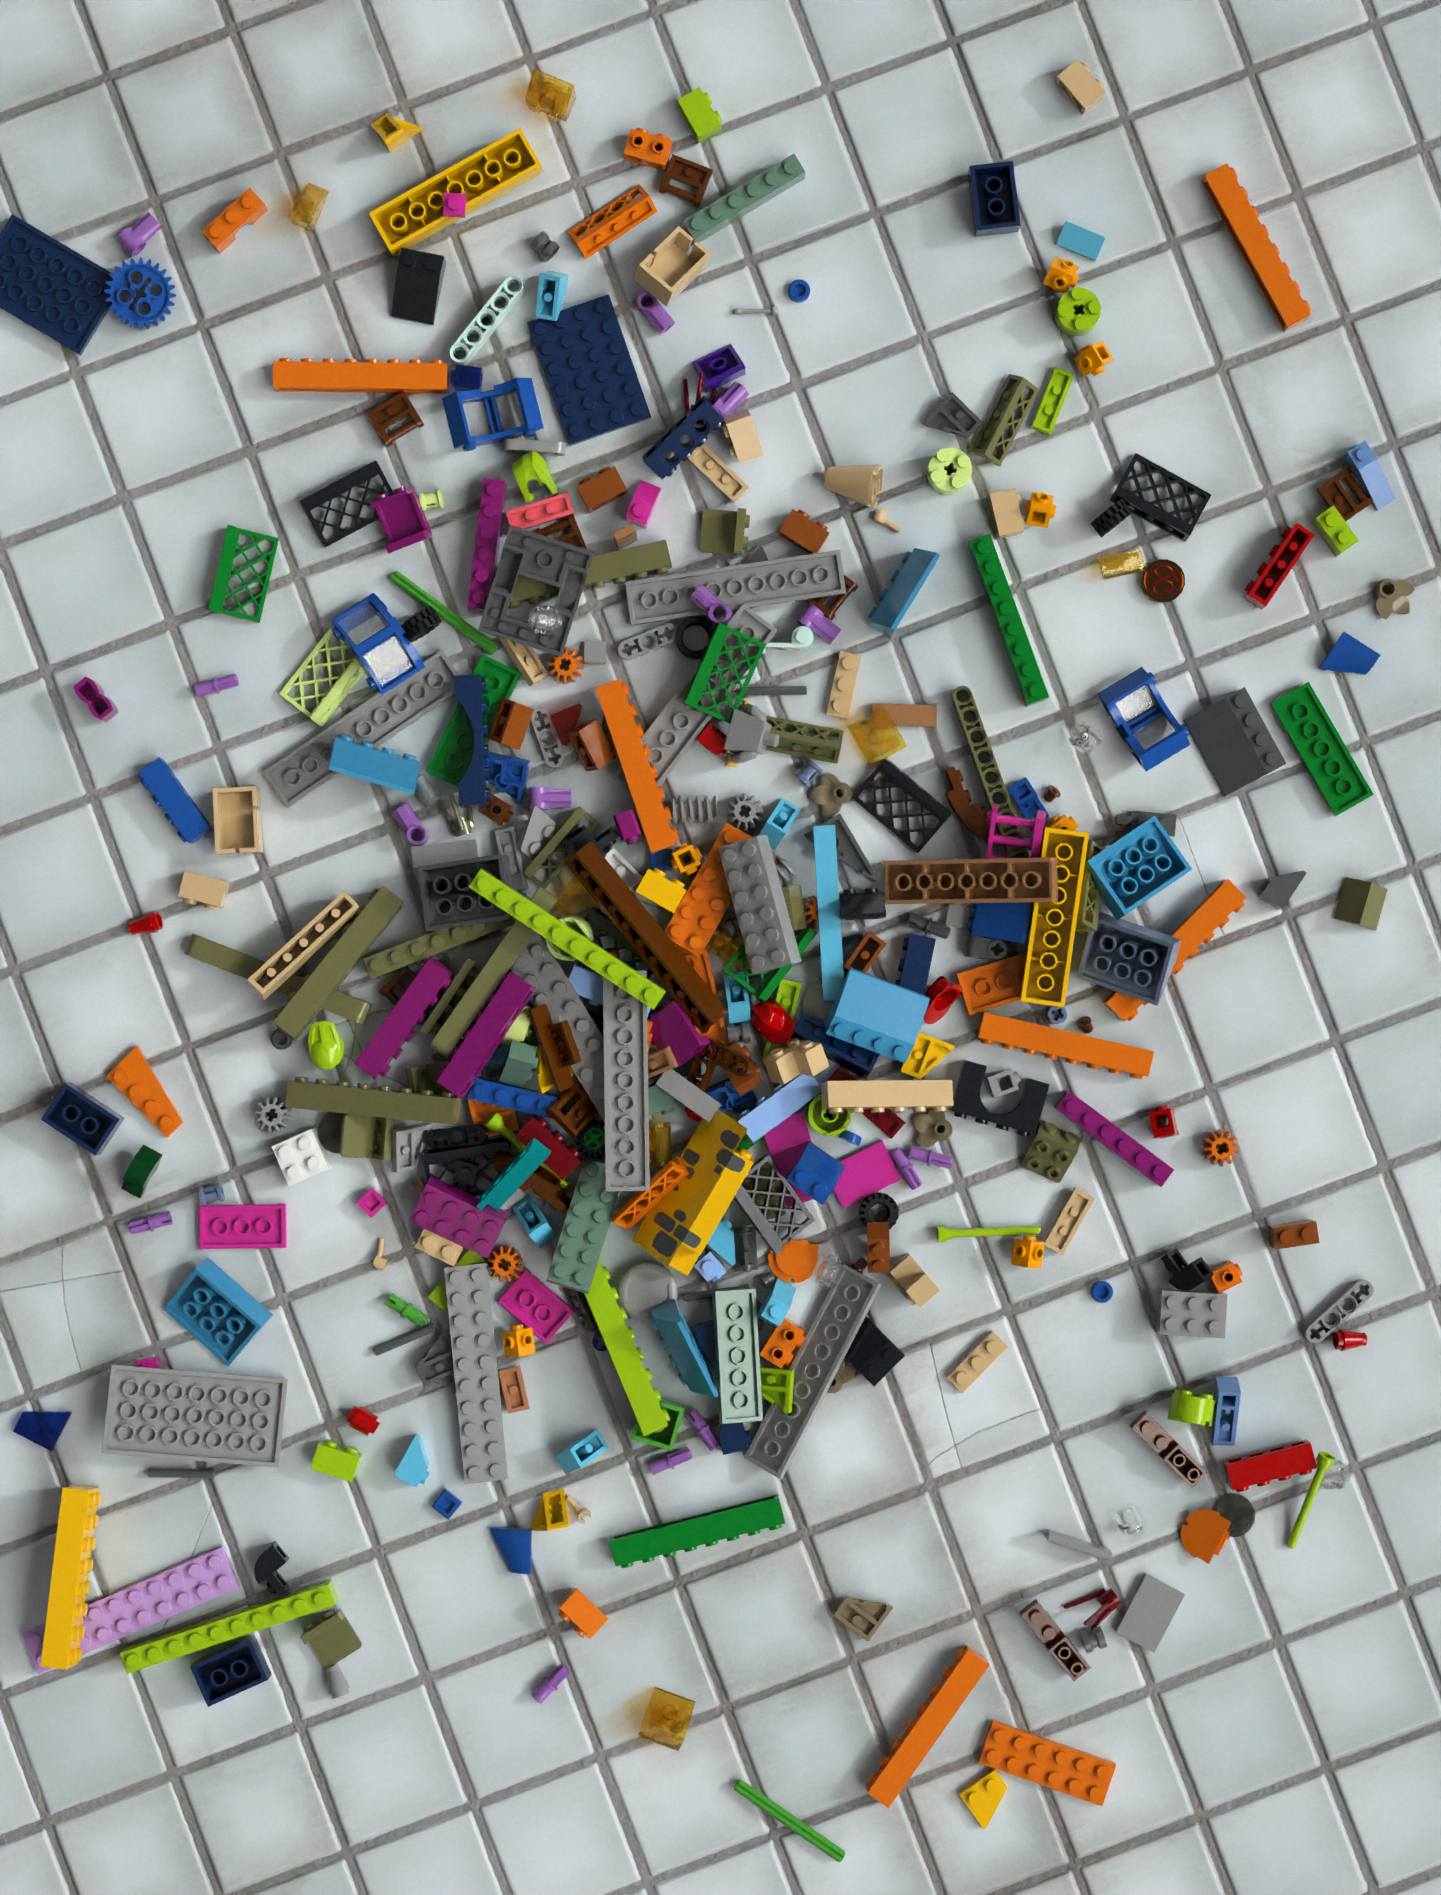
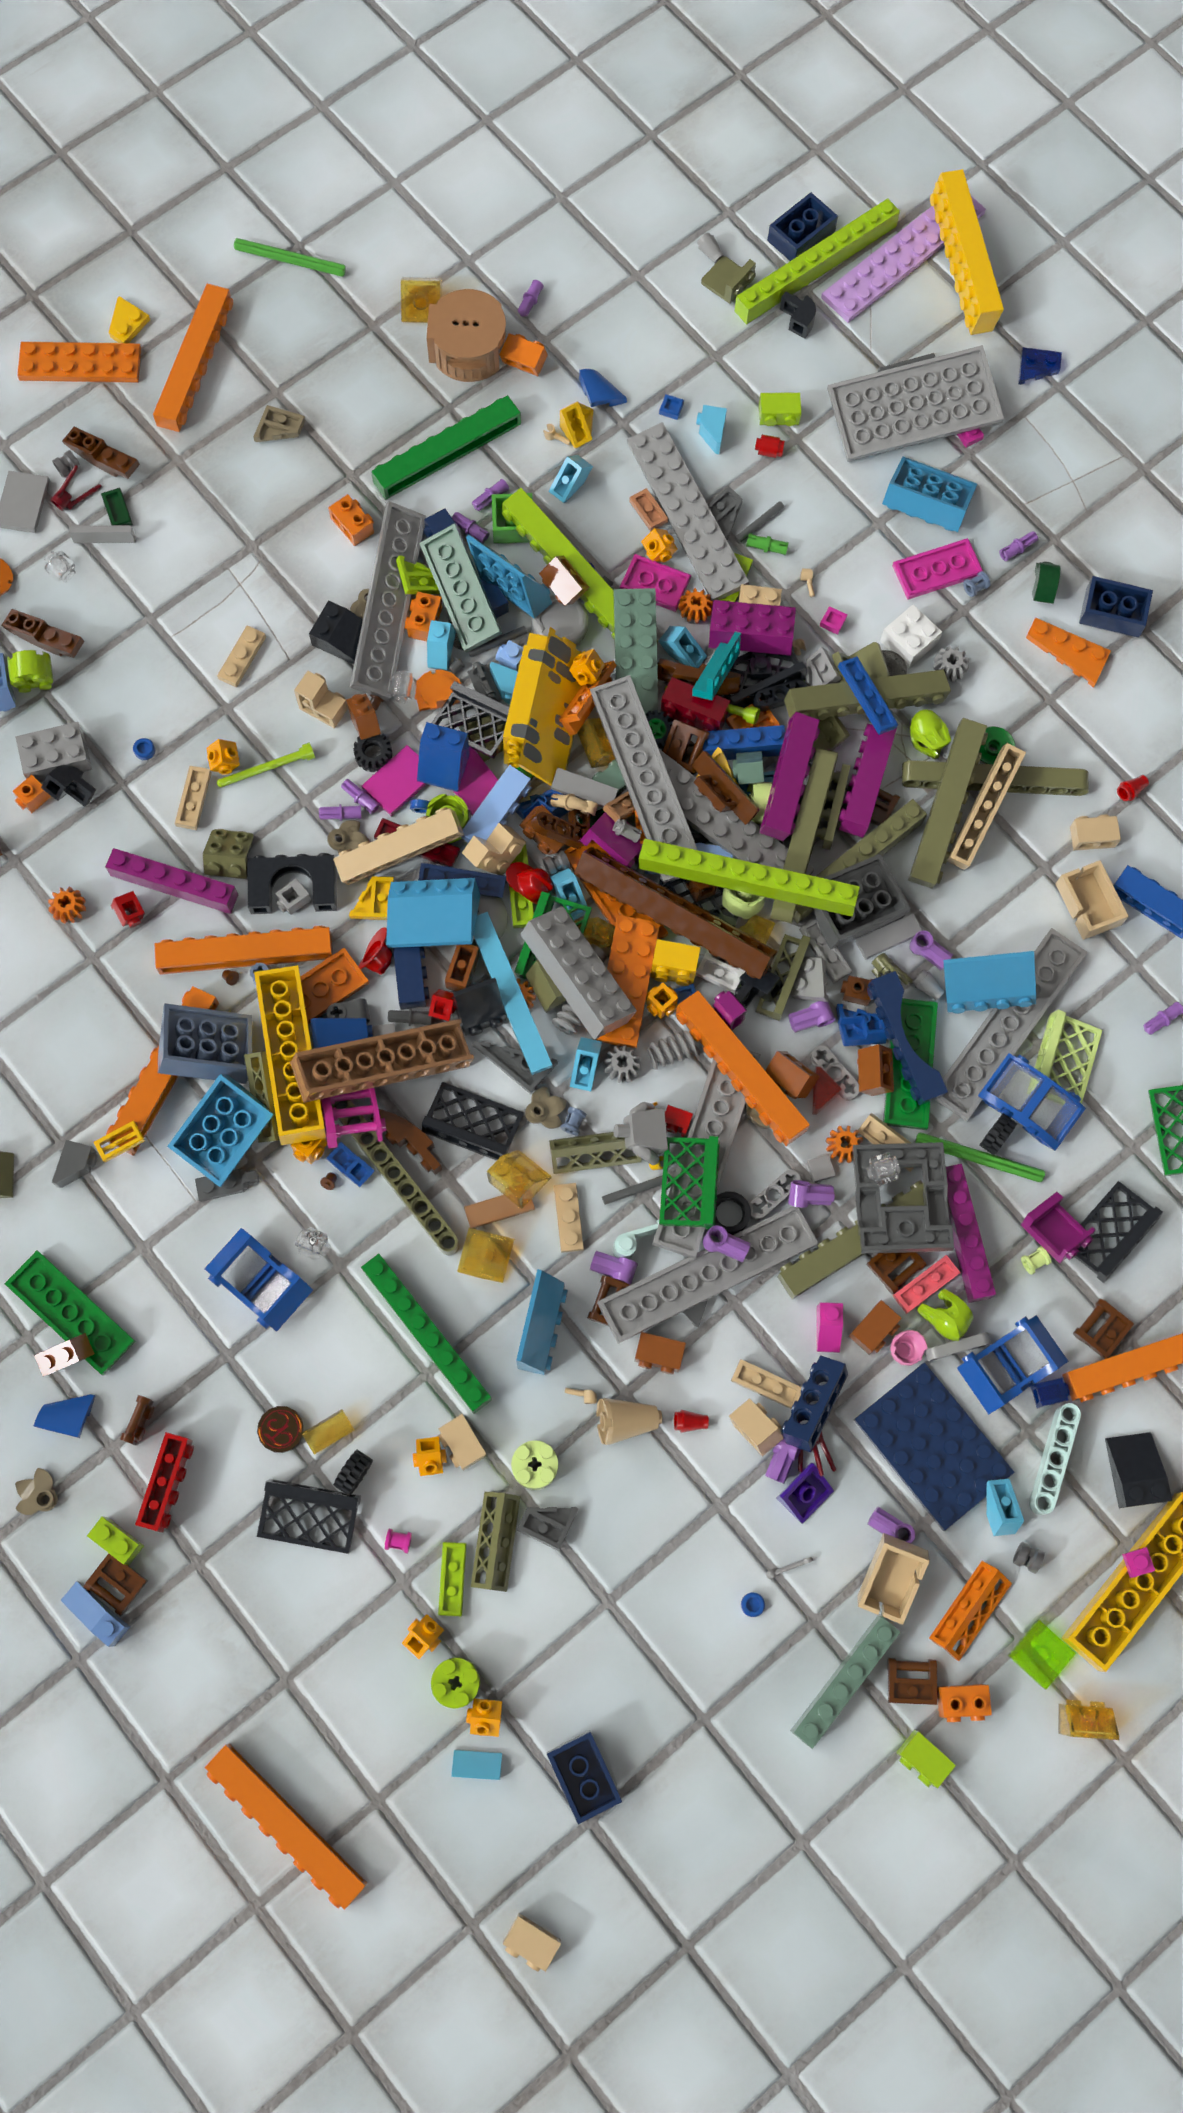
camera: 160 degrees right, 15 degrees down
medium nougat tile [613,524,638,550] -> none
olive bracket [699,508,750,556] -> none
dark grey slope [1183,687,1286,796] -> none
none -> brick [34,1333,94,1377]
none -> yellow tile [93,1120,145,1163]
none -> dark green tile [101,488,133,525]
none -> reddish brown plate [120,1395,154,1446]
none -> orange brick [328,494,374,546]
none -> dark pink bush [384,1528,412,1554]
none -> medium nougat piece [426,289,506,382]
none -> red brick [428,989,456,1021]
none -> clear yellow slope [457,1227,515,1283]
none -> brick [539,555,590,606]
none -> tan piece [551,793,598,816]
none -> light orange brick [569,649,605,686]
none -> light grey pin [613,819,642,843]
none -> red cone [674,1409,709,1433]
none -> medium lavender piece [788,1180,835,1208]
none -> blue tile [838,656,899,735]
none -> bright pink hair [890,1330,927,1366]
none -> green dish [979,726,1015,764]
none -> clear neon green plate [1007,1620,1076,1690]

